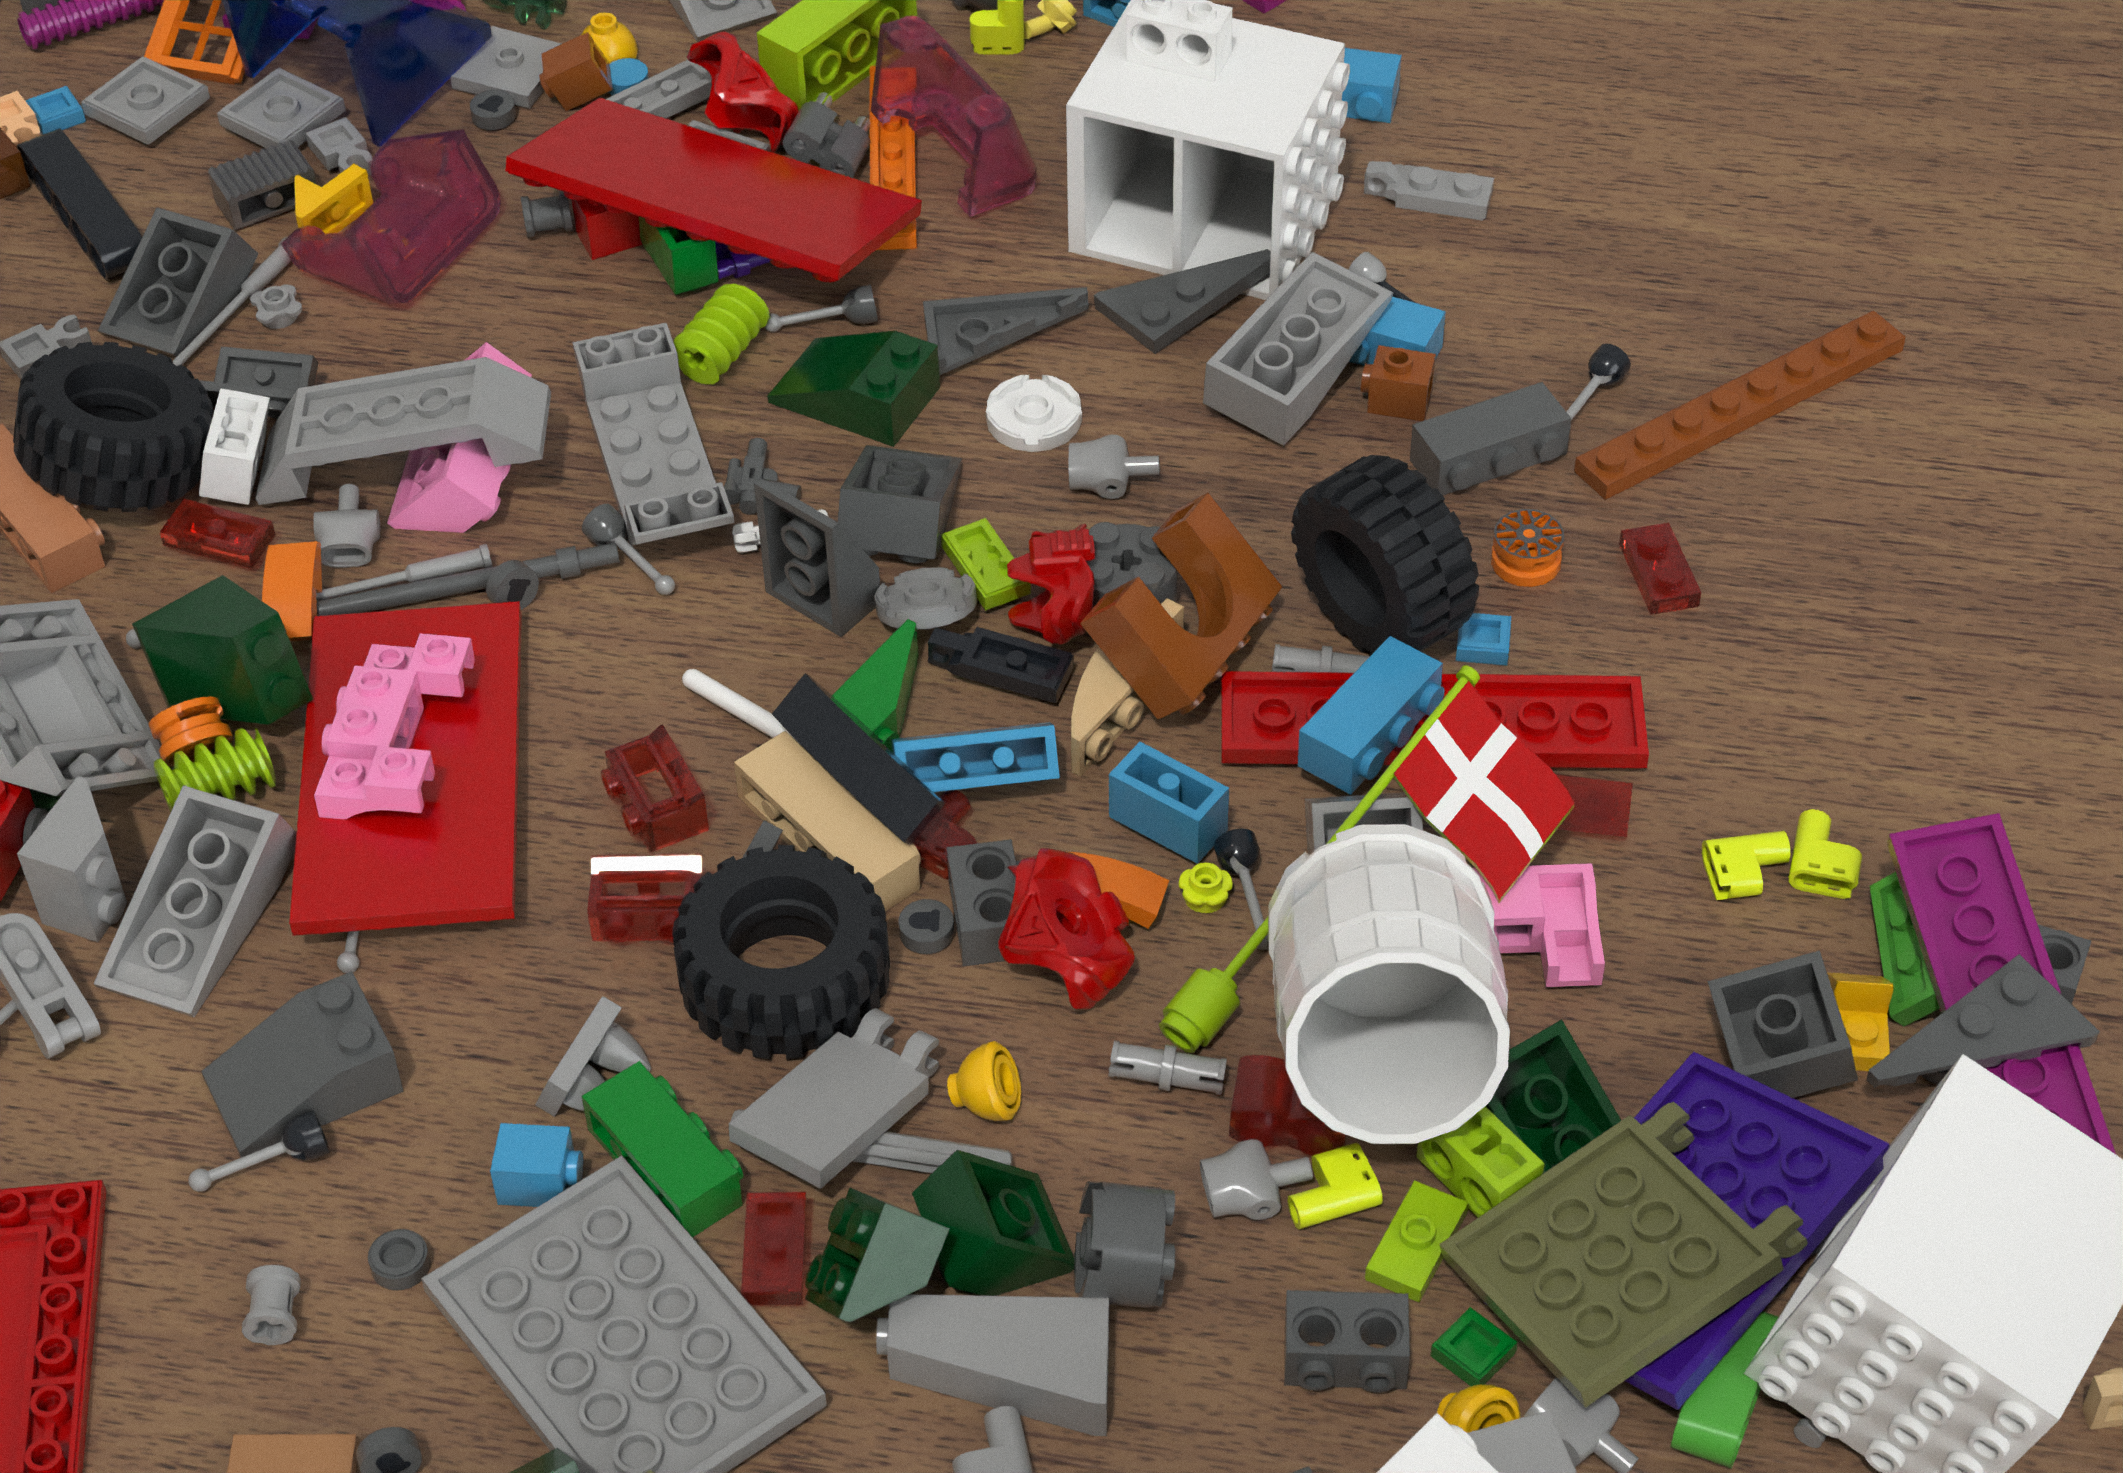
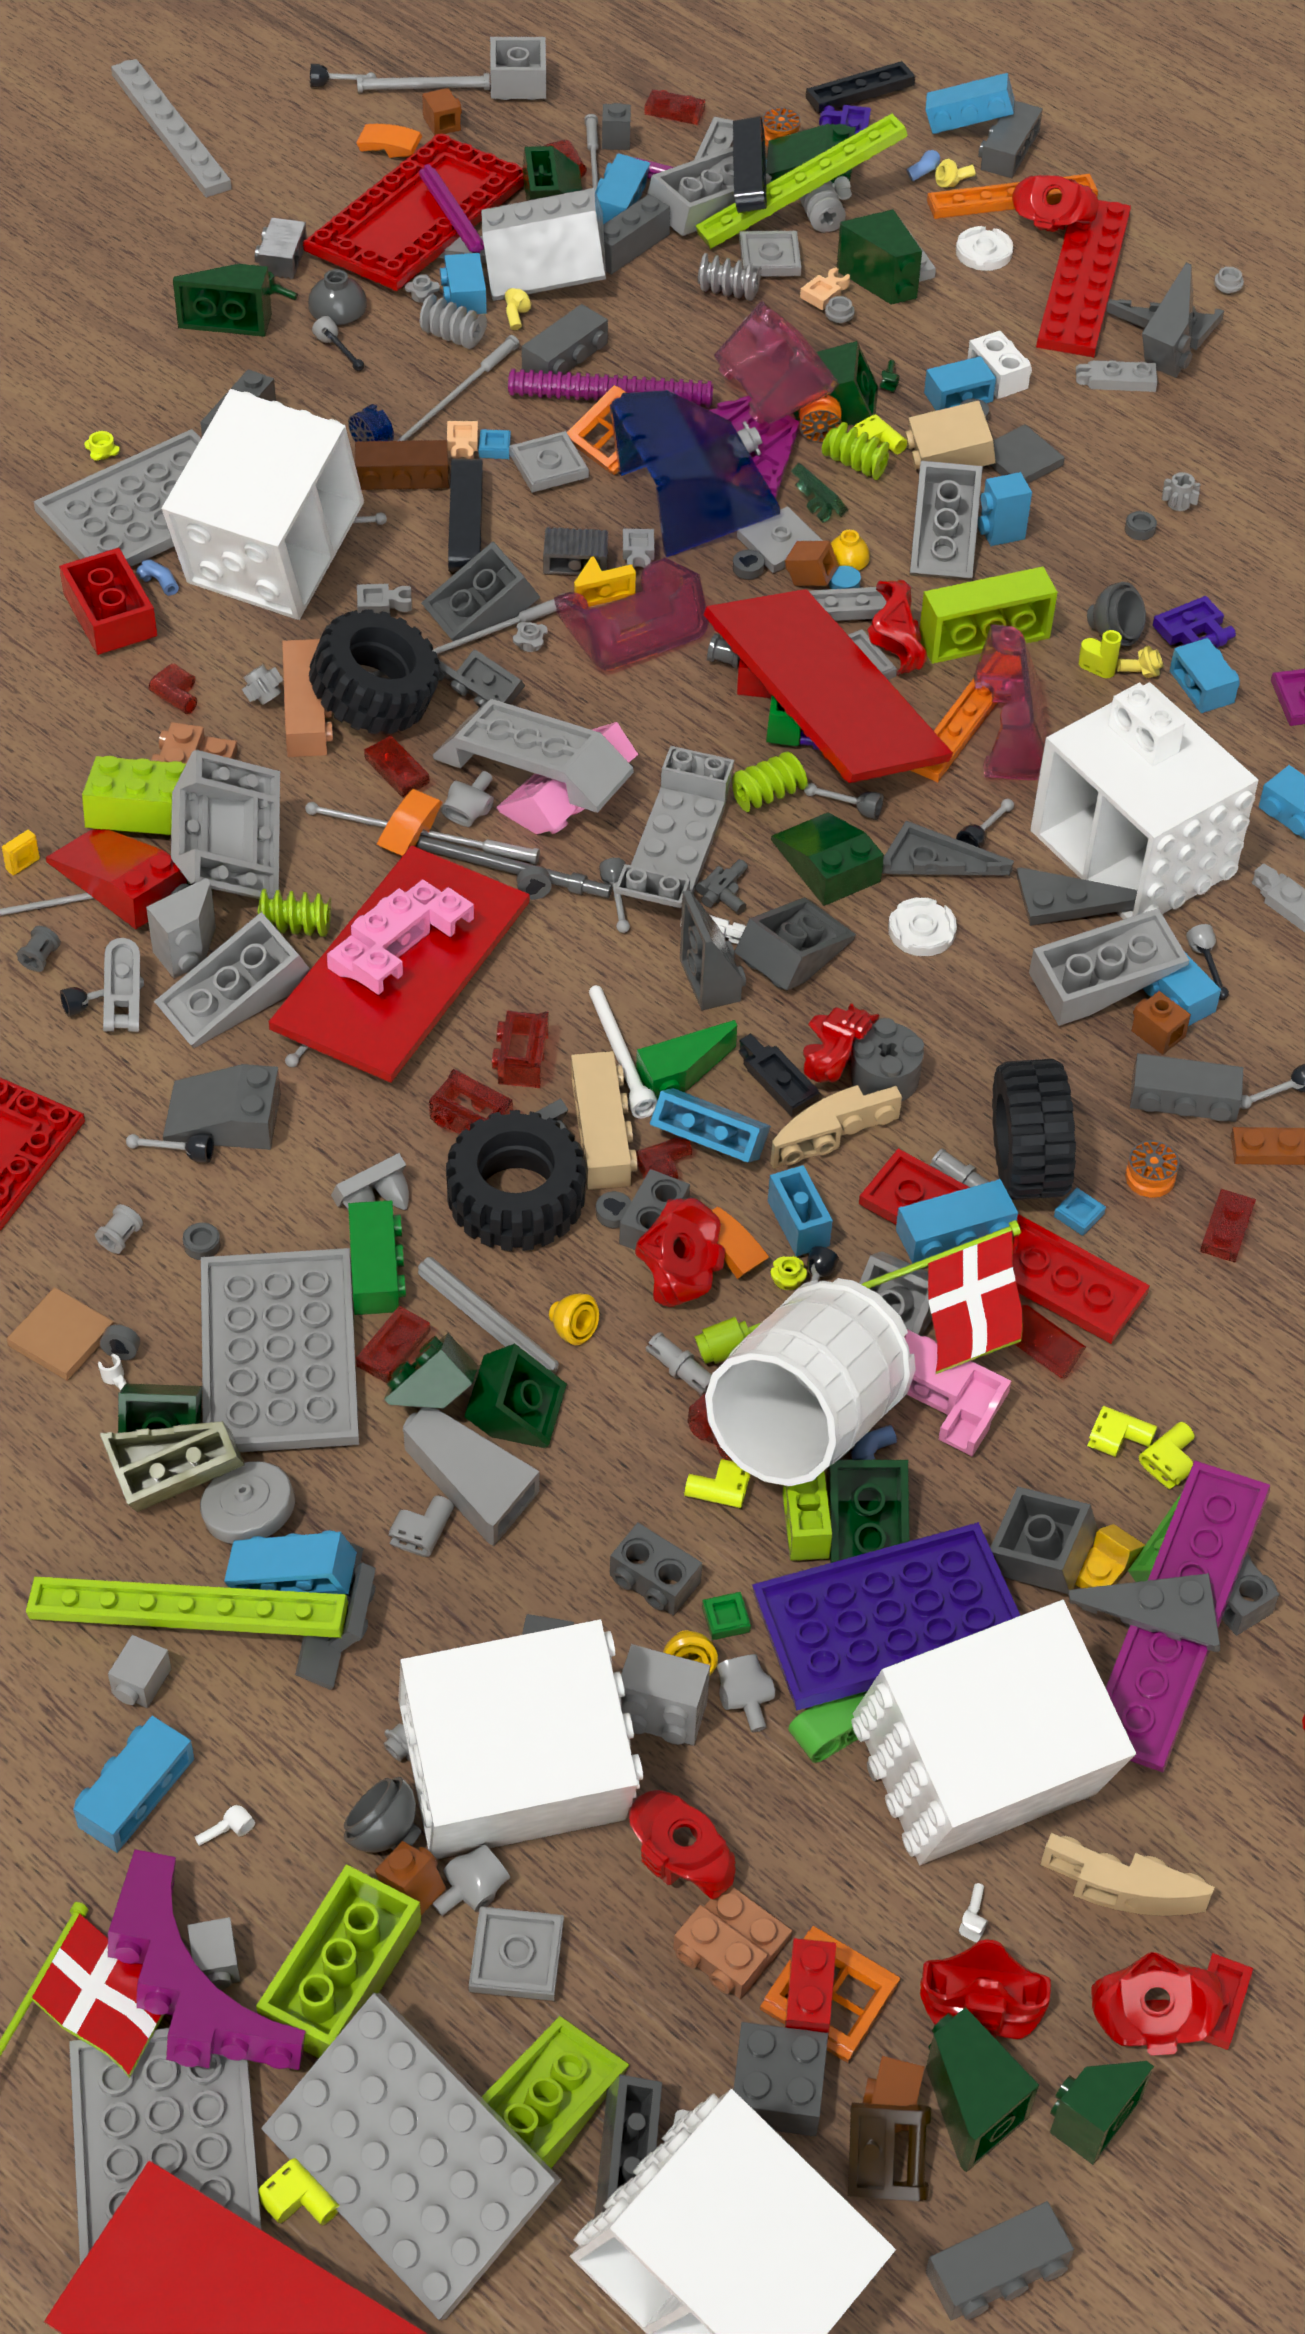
camera: 30 degrees right, 5 degrees up
dark green slope [132,575,313,725] -> none
orange wheel [148,696,234,767] -> none
white brick [199,388,270,505] -> none
light grey plate [217,67,346,148] -> none
dark azure brick [490,1123,583,1207] -> none
light grey tile [729,1008,939,1189] -> none
black slope [772,673,945,845] -> none
dark grey piece [783,93,871,178] -> none
light grey tile [874,567,977,629] -> none
lime plate [941,518,1031,611] -> none
light grey piece [1068,434,1160,499] -> none
dark grey brick [1074,1181,1175,1308] -> none
dark orange arch [1080,493,1282,720] -> none
light grey piece [1200,1139,1313,1220] -> none
lime plate [1365,1180,1468,1303] -> none
olive plate [1439,1102,1808,1408] -> none
none -> hinge [956,798,1014,848]

